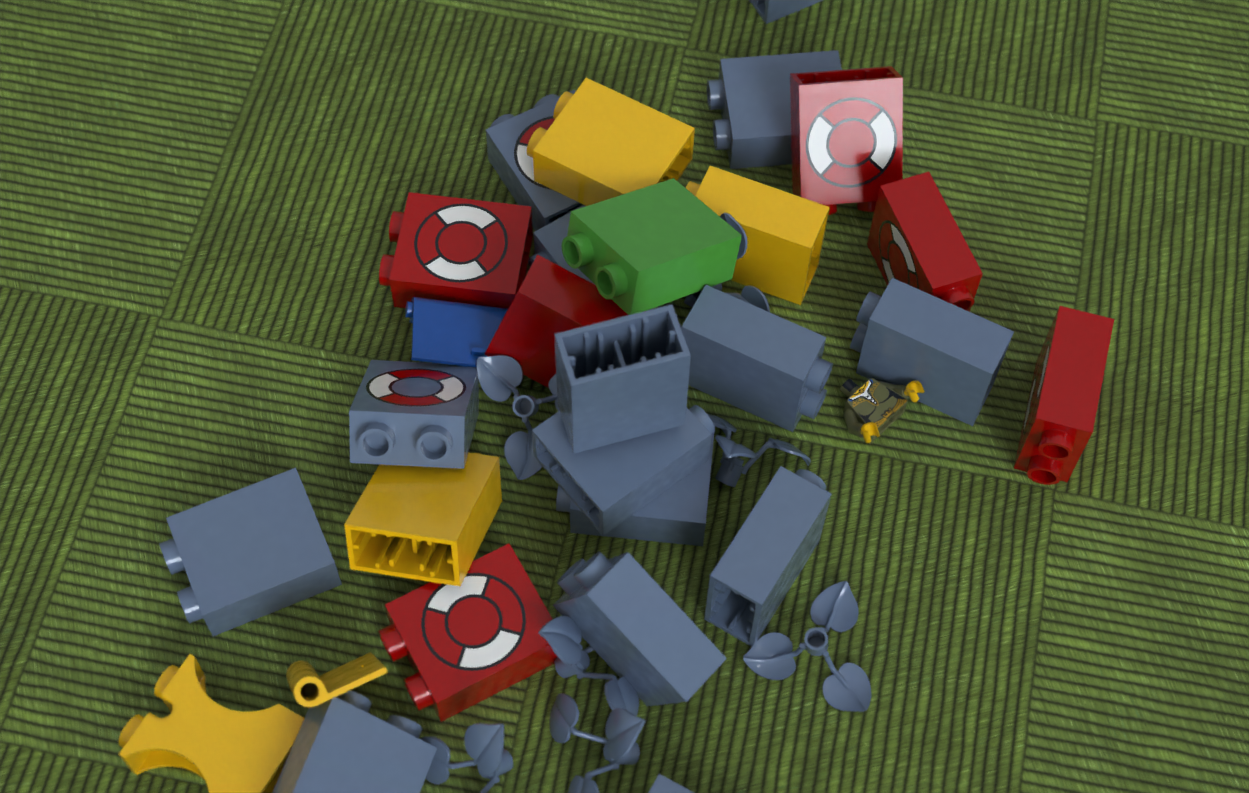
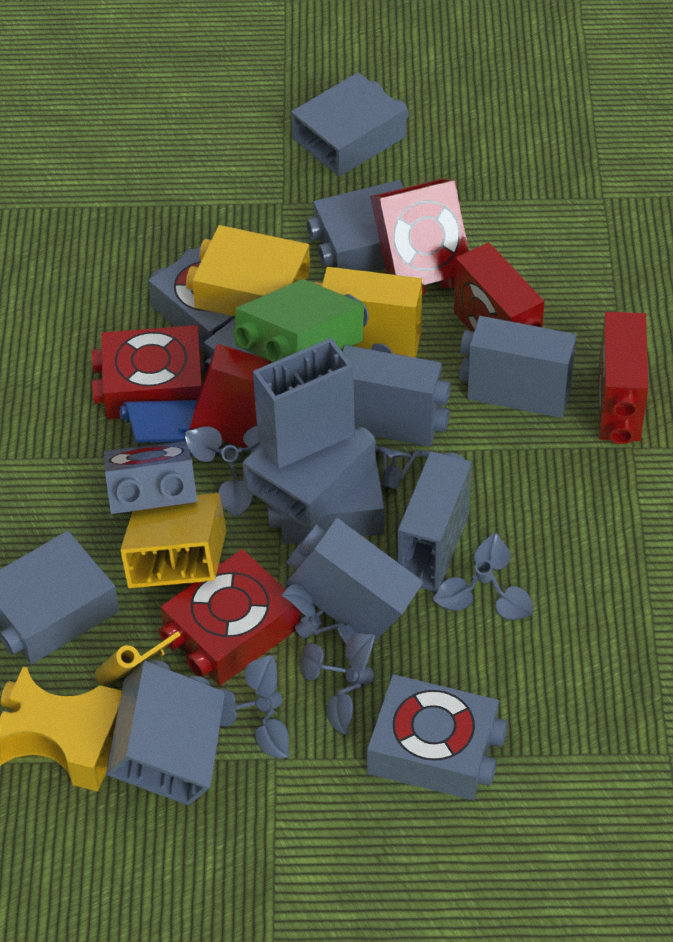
camera: 10 degrees left, 10 degrees down
torso [840,378,925,444] -> none

